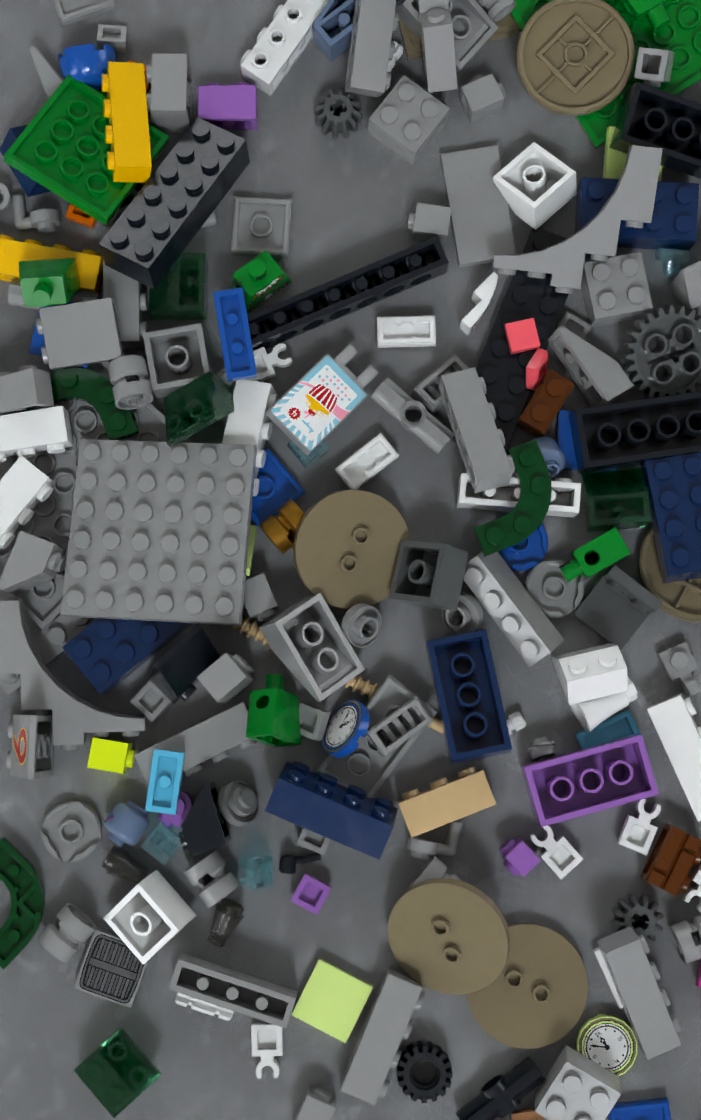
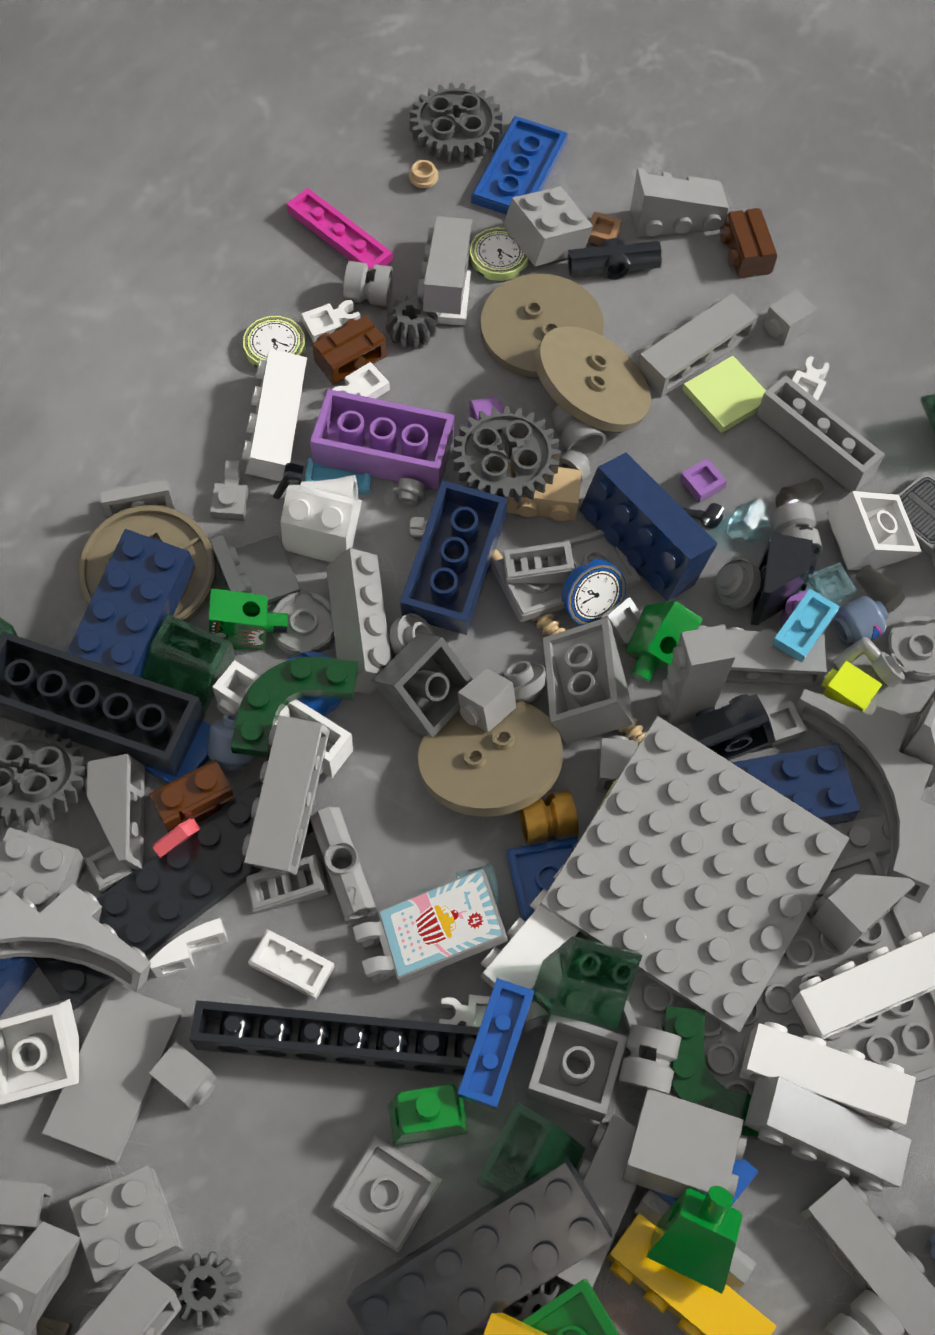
camera: 155 degrees left, 20 degrees down
white plate [335,433,399,490] -> none
black tyre [396,1041,453,1103] -> none
coral tile [504,318,541,354] -> none
white plate [529,825,583,880] -> none
none -> black hand [273,463,304,499]
none -> dark grey gear [452,406,561,504]
none -> light grey brick [457,668,517,732]
none -> light grey plate [833,637,906,688]

